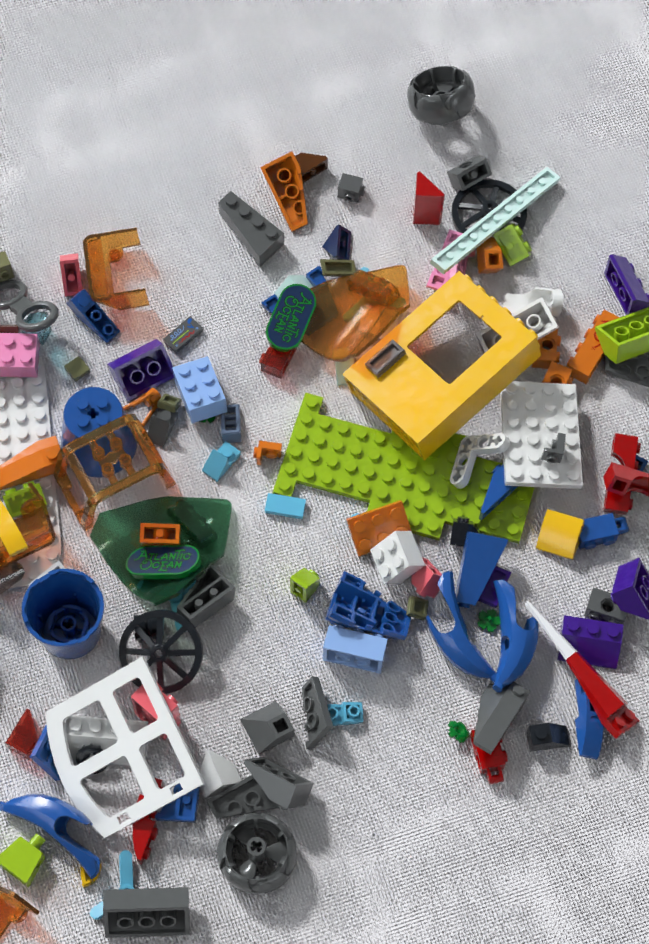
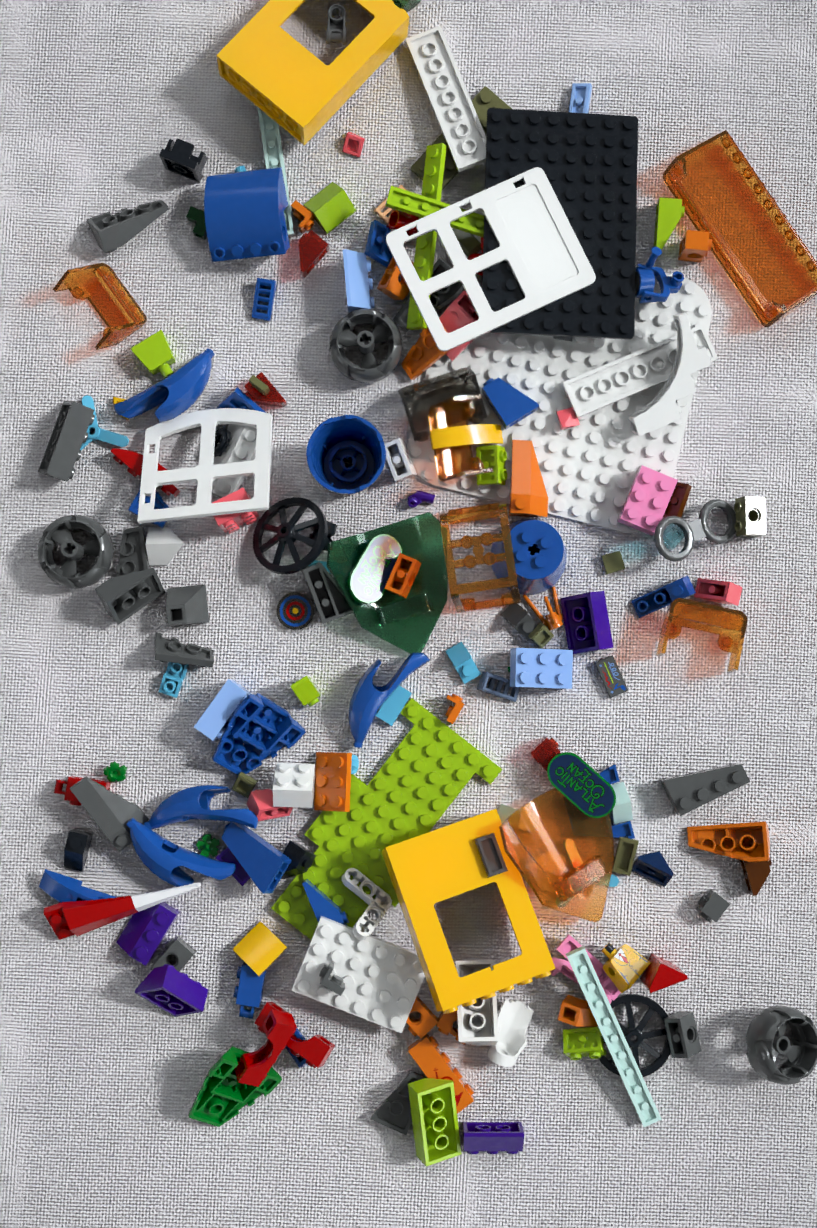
camera: 115 degrees right, 20 degrees up
none -> olive tile [249,375,270,396]
none -> tile [276,592,315,630]
none -> blue piece [348,653,430,748]
none -> dark purple arm [407,491,435,508]
none -> yellow torso [601,943,650,993]

